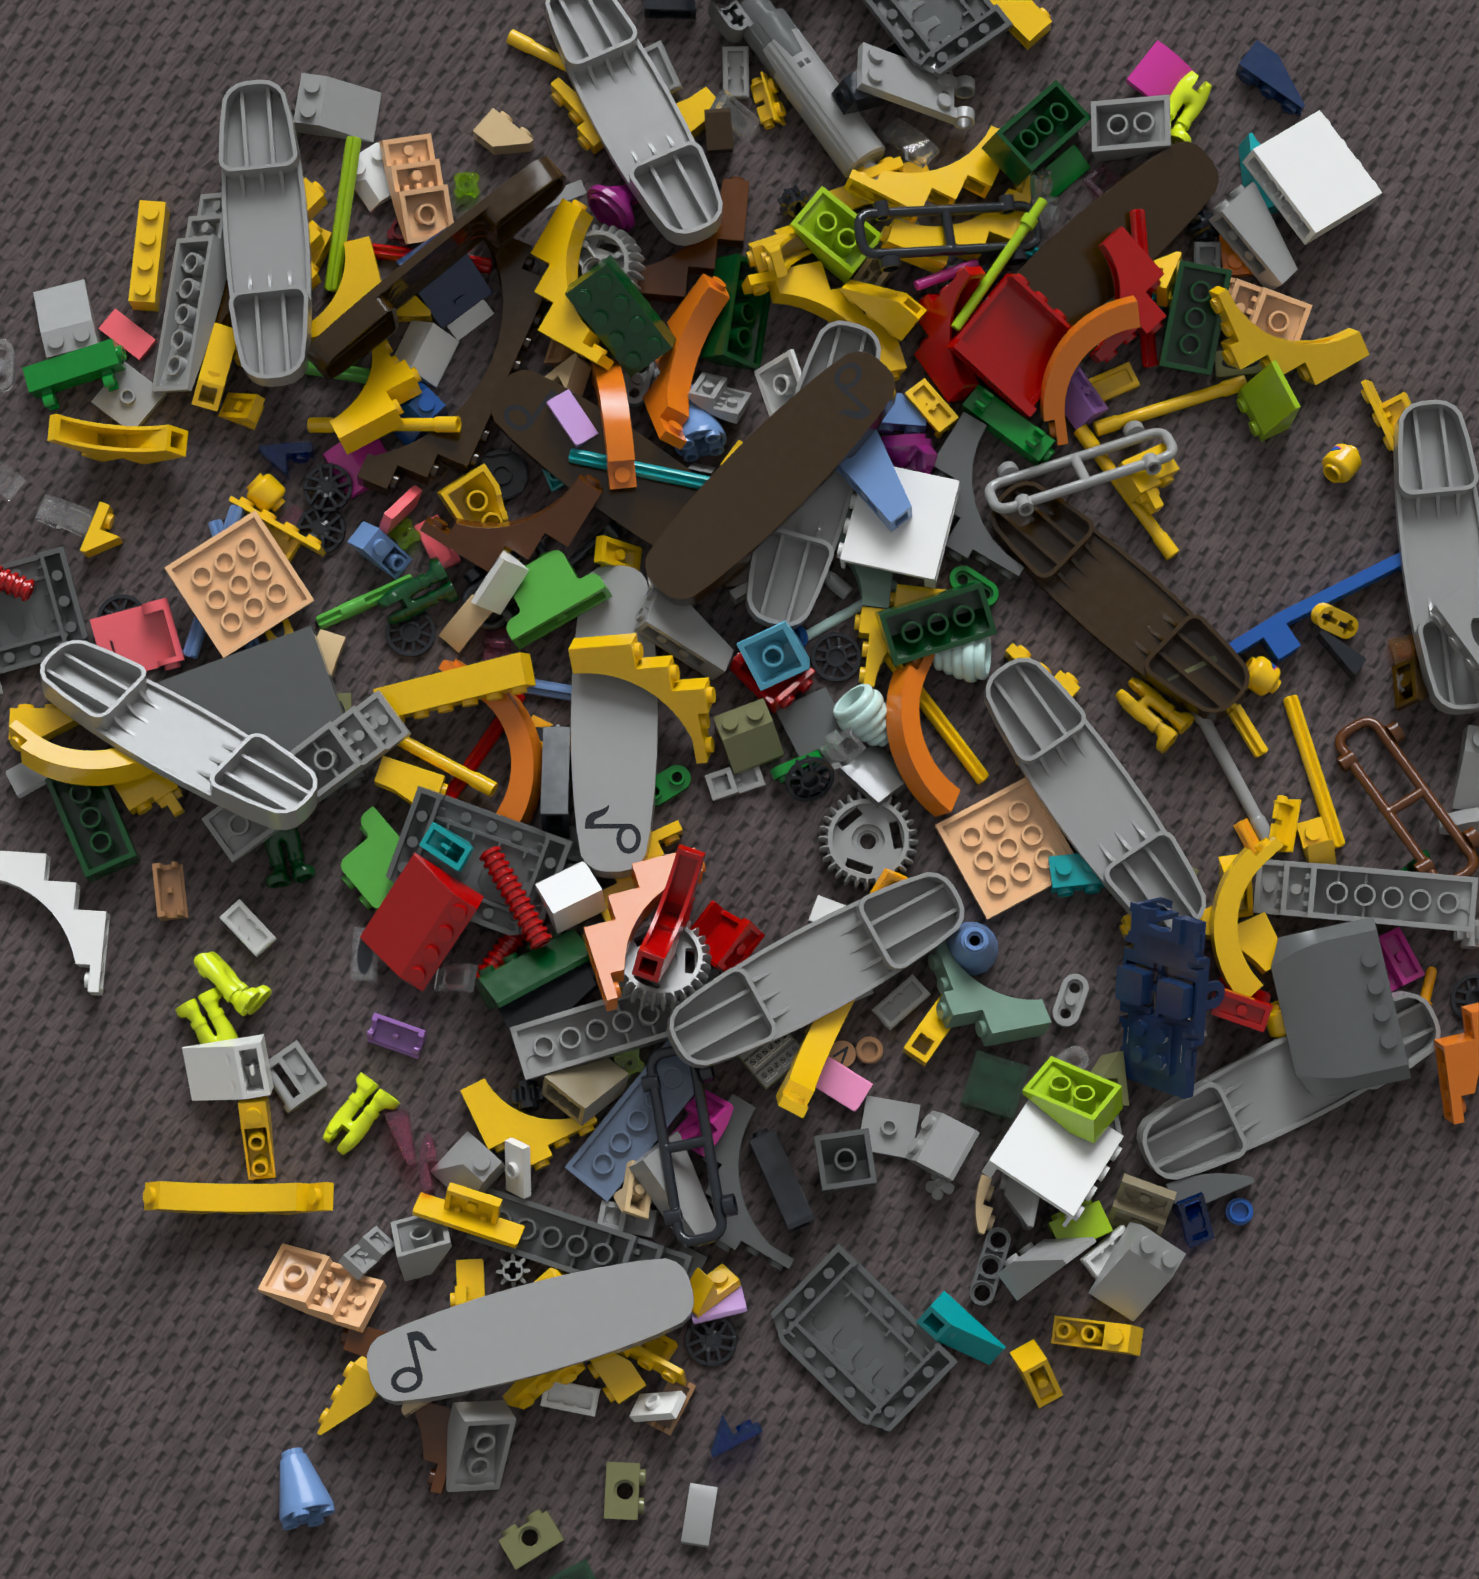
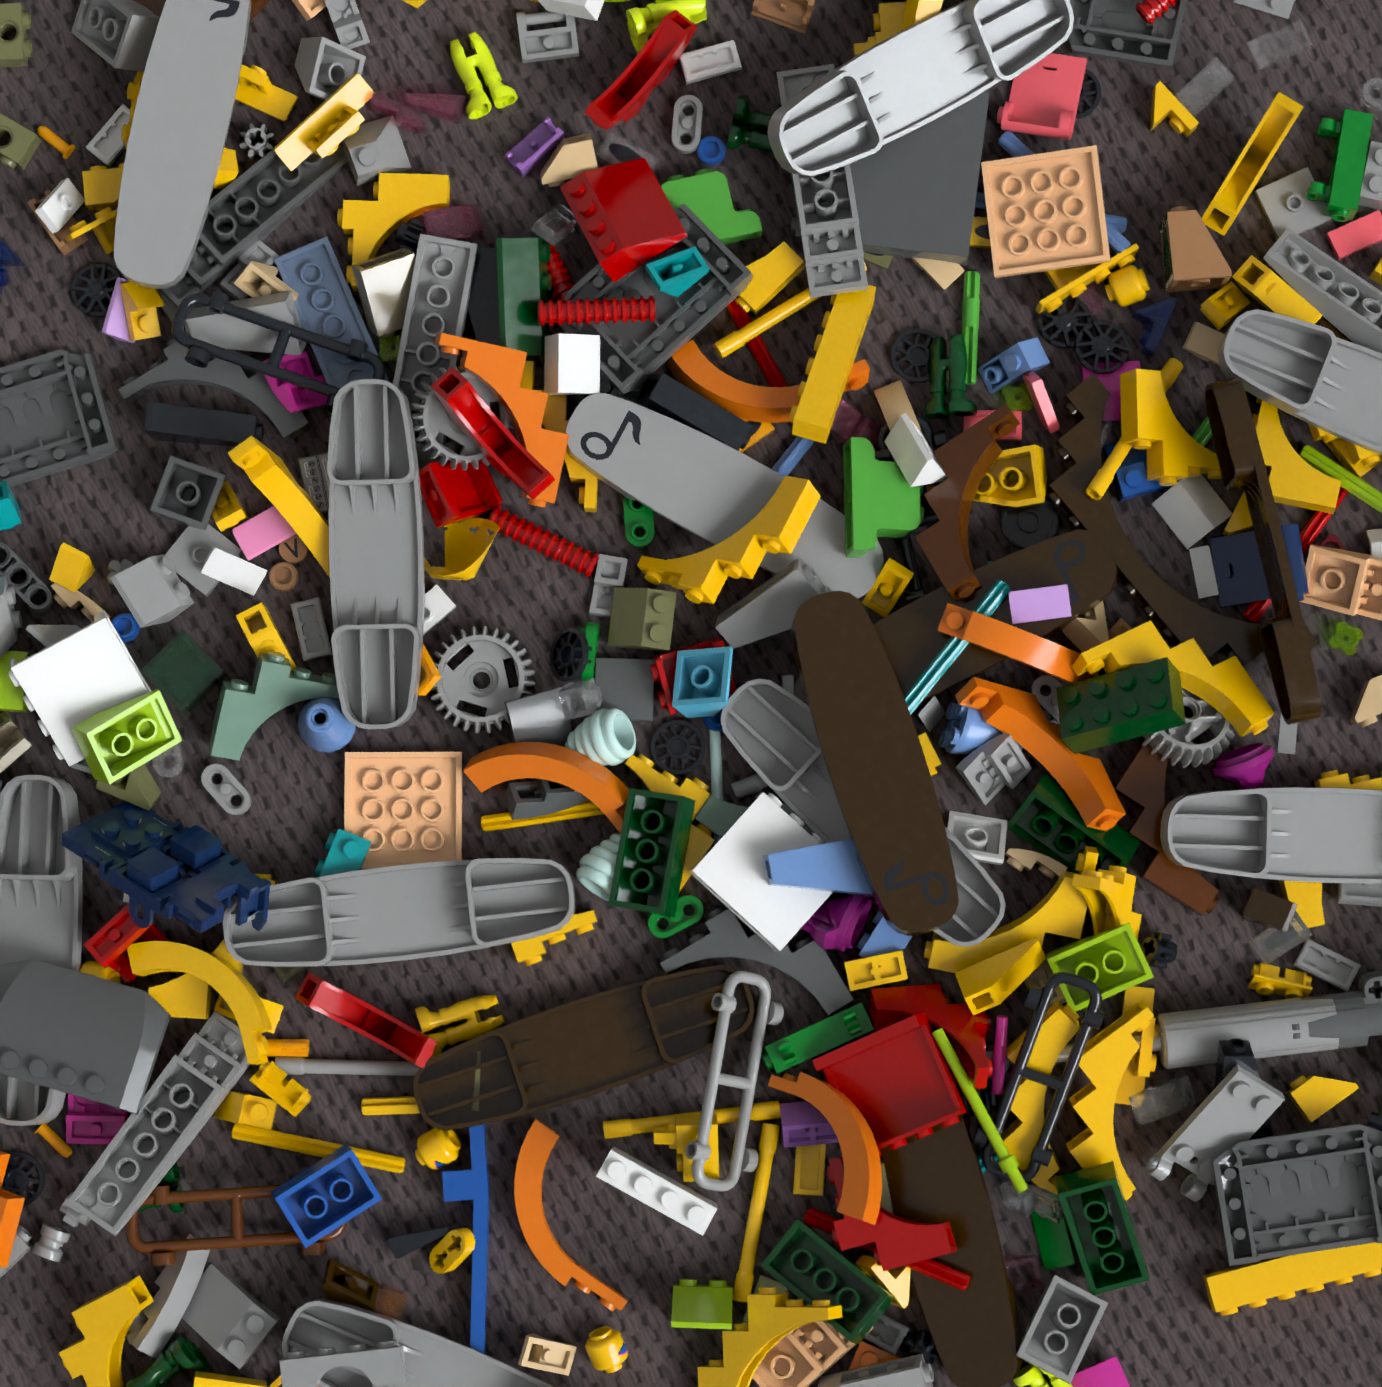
camera: 120 degrees right, 5 degrees up
white plate [505,1138,531,1199] -> none
none -> light orange piece [37,125,75,159]
none -> yellow slope [49,542,95,593]
none -> blue plate [112,613,140,642]
none -> white slope [200,546,268,596]
none -> yellow slope [212,481,248,531]
none -> blue brick [270,1144,382,1248]
none -> red arch [295,972,437,1068]
none -> clear pink slope [422,205,484,239]
none -> yellow piece [424,518,499,580]
none -> red piece [489,505,599,578]
none -> dark grey slope [505,779,589,820]
none -> orange arch [514,1119,628,1311]
none -> tan slope [518,1333,577,1376]
none -> tan slope [540,133,598,187]
none -> red arch [584,10,698,130]
none -> white brick [596,1146,718,1236]
none -> light grey plate [672,95,703,154]
none -> blue tile [697,136,726,166]
none -> tan slope [1005,848,1068,879]
none -> medium nougat slope [1159,206,1232,293]
none -> tan slope [1183,322,1225,366]
none -> yellow slope [1286,1074,1359,1122]

